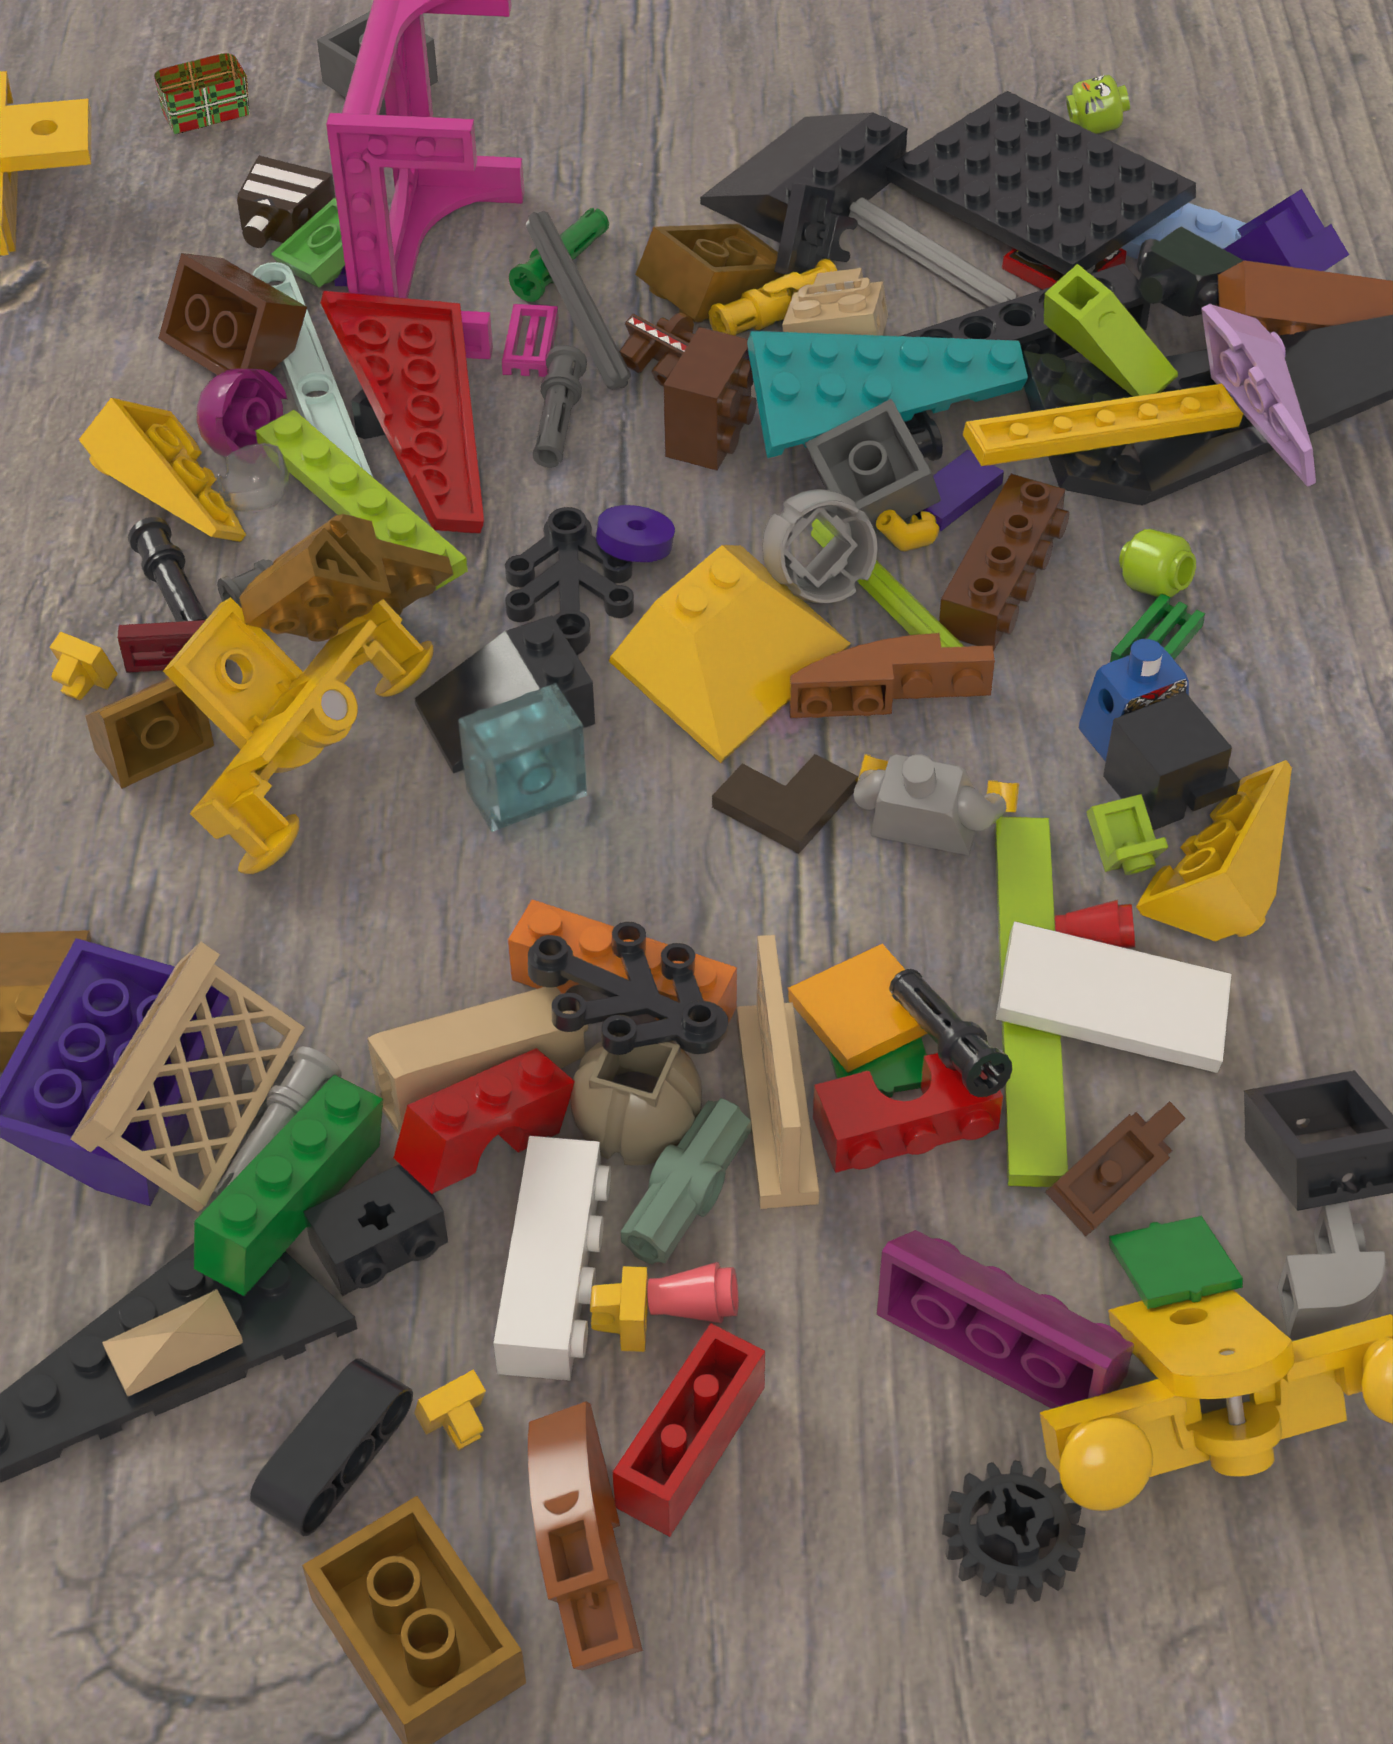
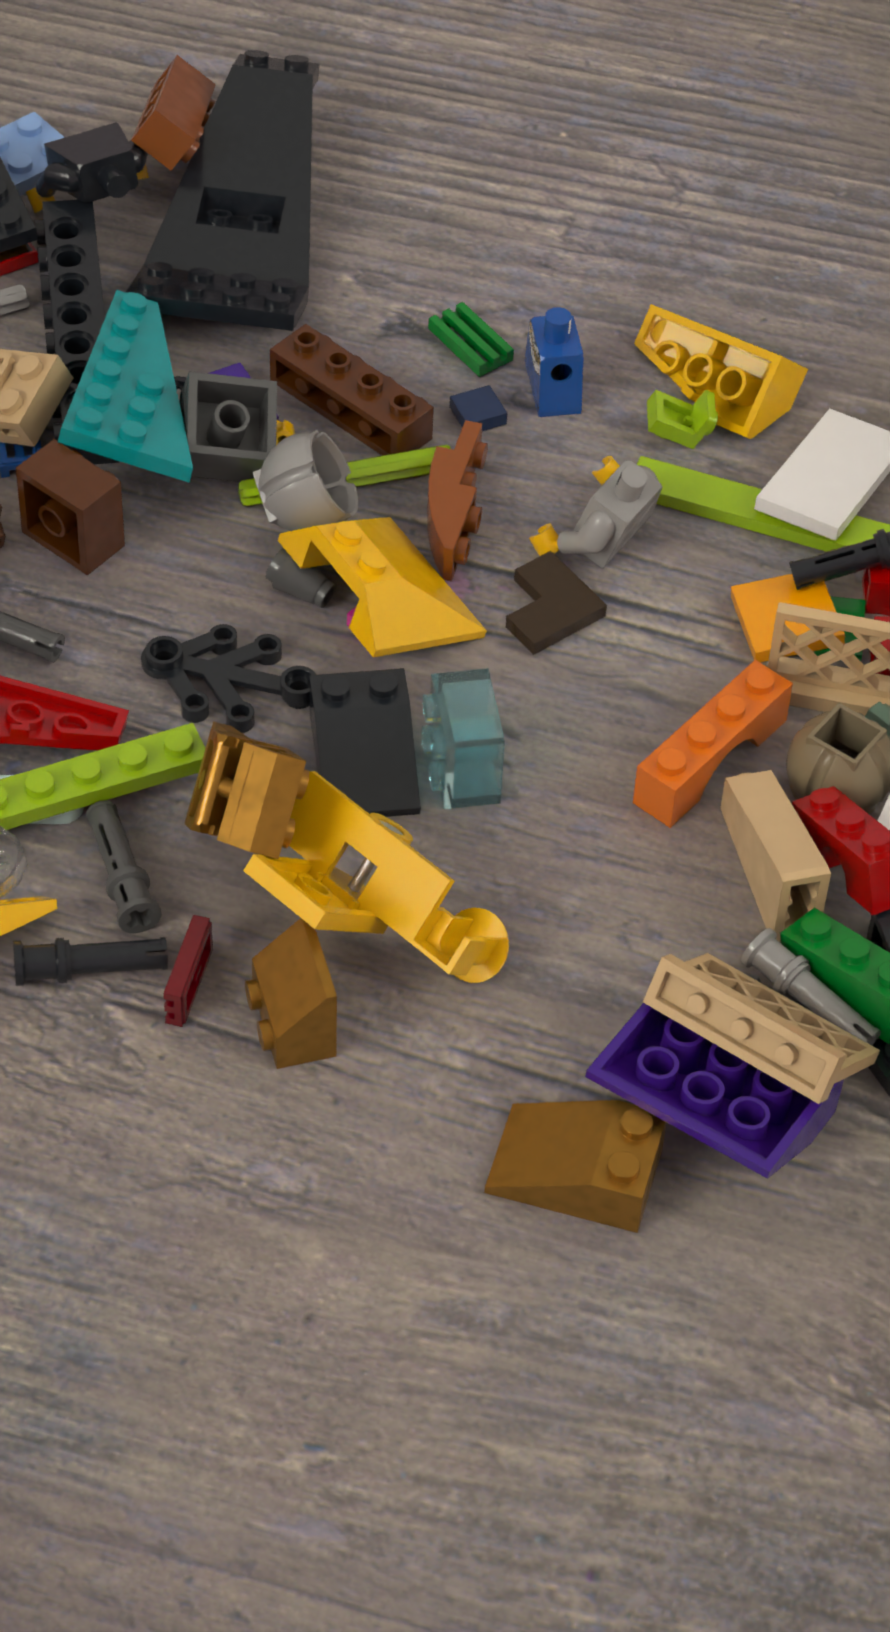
camera: 75 degrees left, 0 degrees up
yellow tile [50,631,118,701] -> none
black plant [528,922,728,1055] -> none
dark purple piece [596,505,675,562] -> none
yellow tile [963,384,1243,466] -> none
lime slope [1044,264,1178,397] -> none
red cone [1055,899,1136,948] -> none
black plate [1103,692,1240,831] -> none
lime head [1119,529,1196,598] -> none
lavender wedge [1202,304,1316,487] -> none
dark purple plate [1224,189,1349,271] -> none
none -> dark blue tile [449,385,508,431]

